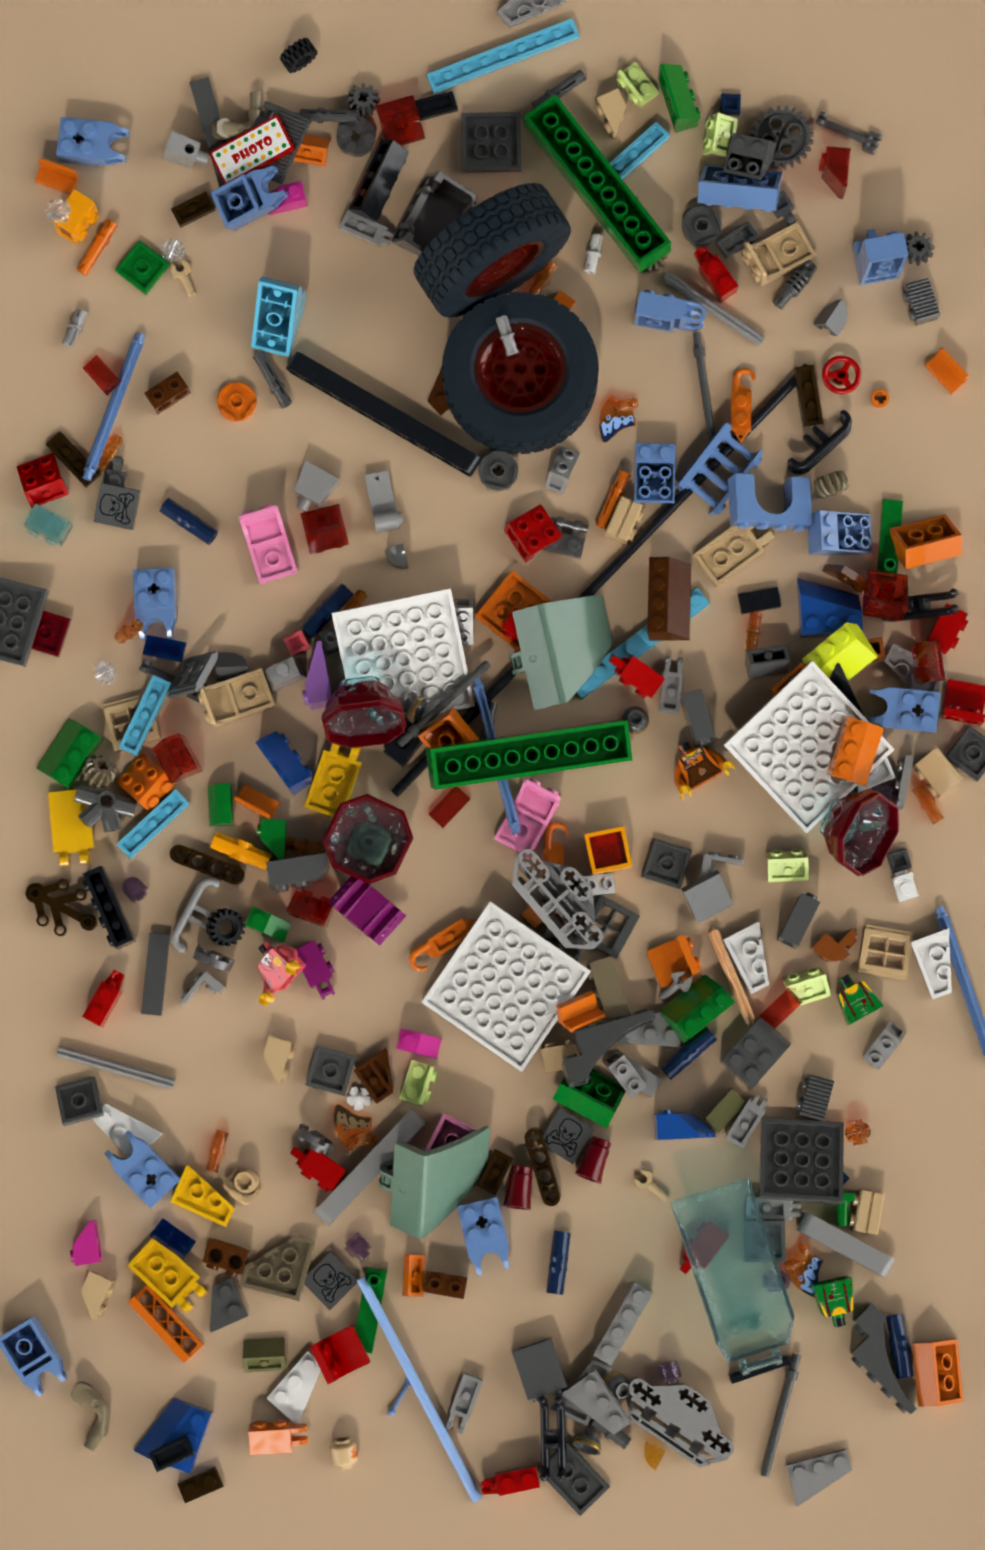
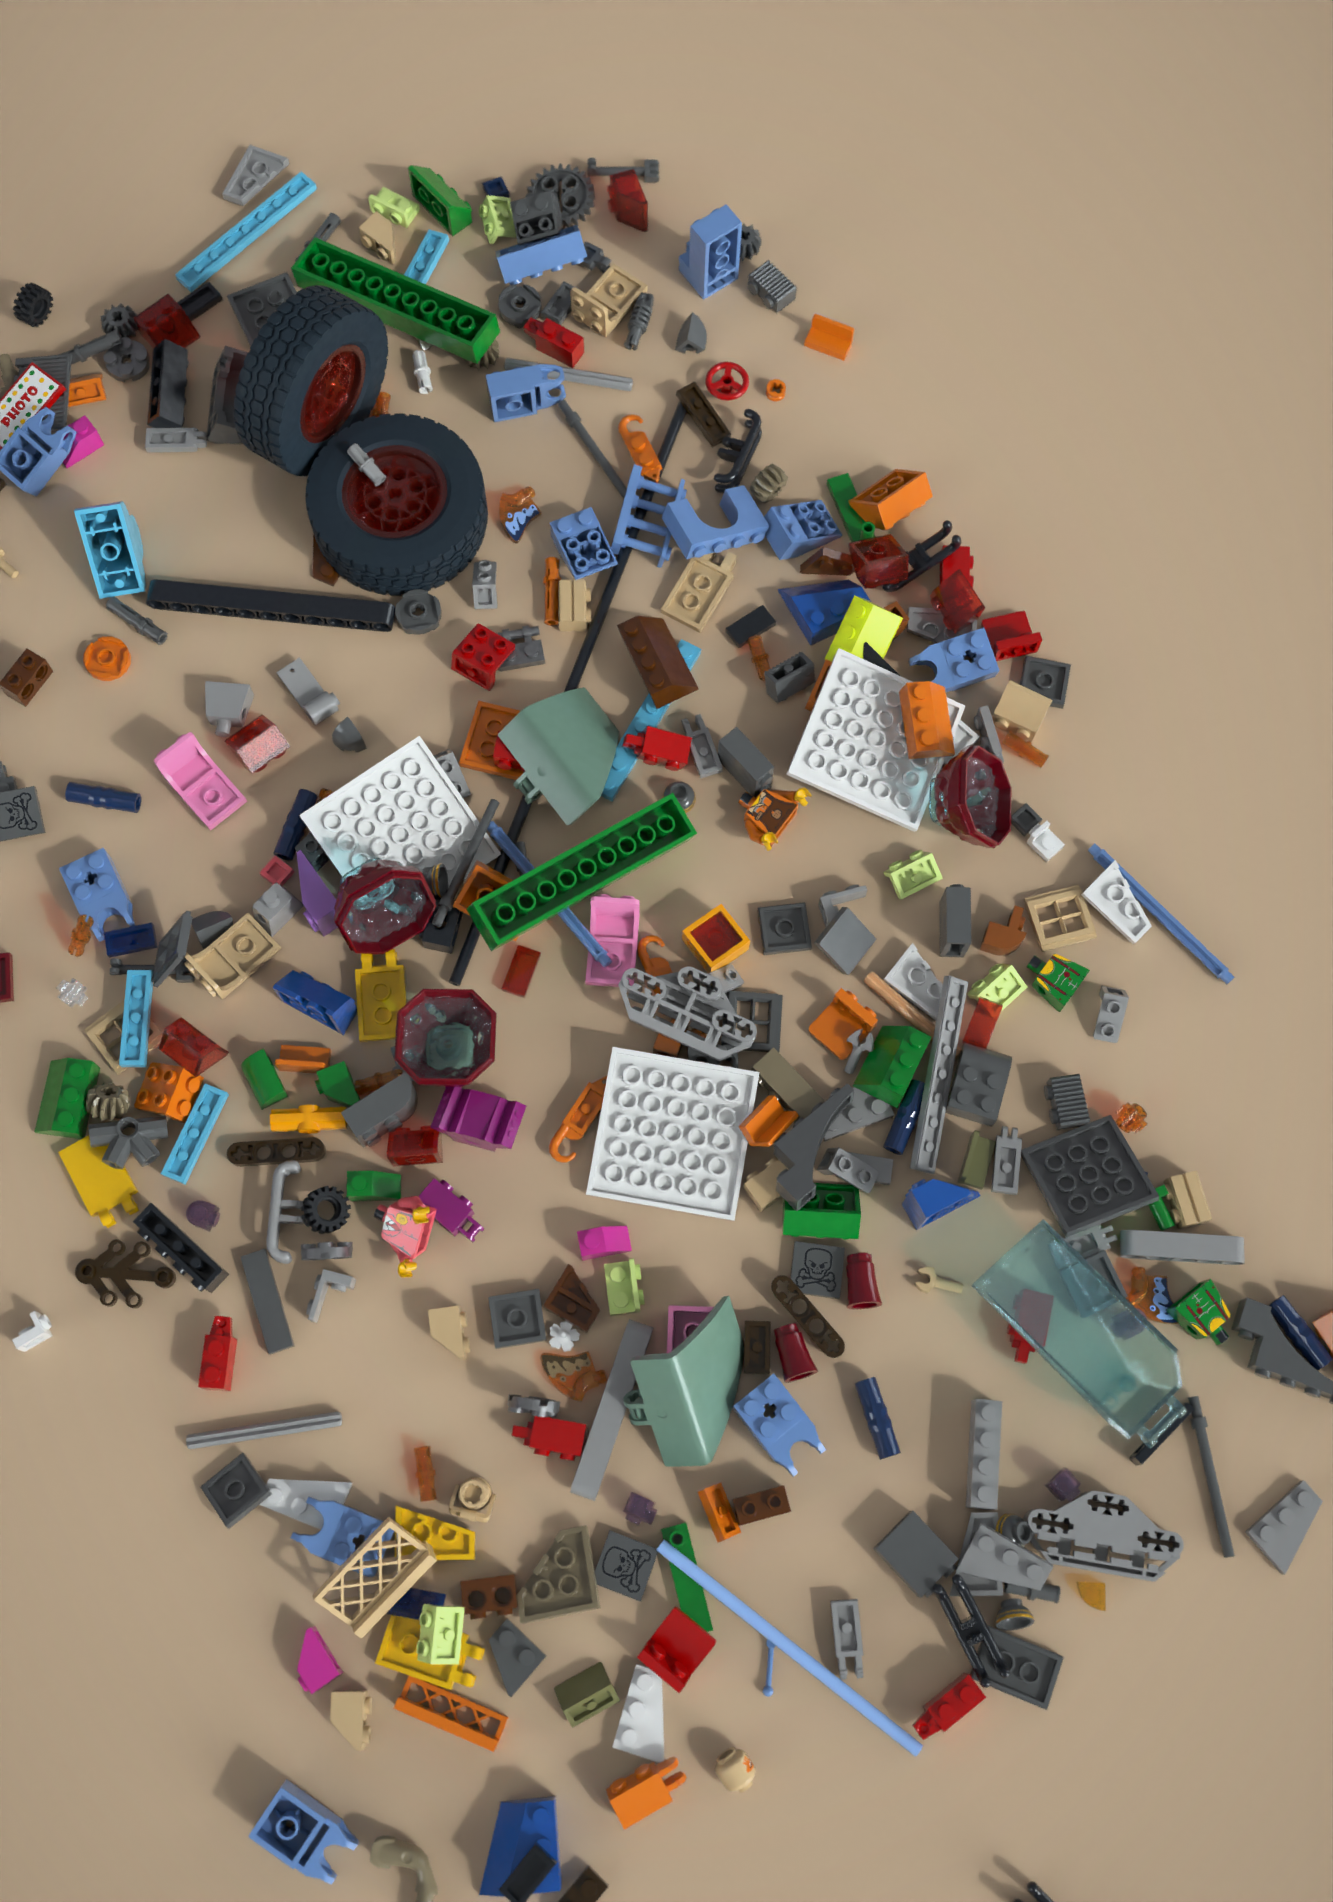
camera: 30 degrees left, 10 degrees down
none -> tan fence [312,1517,437,1639]
none -> yellowish green bracket [417,1604,465,1664]
none -> light grey tile [910,976,968,1174]

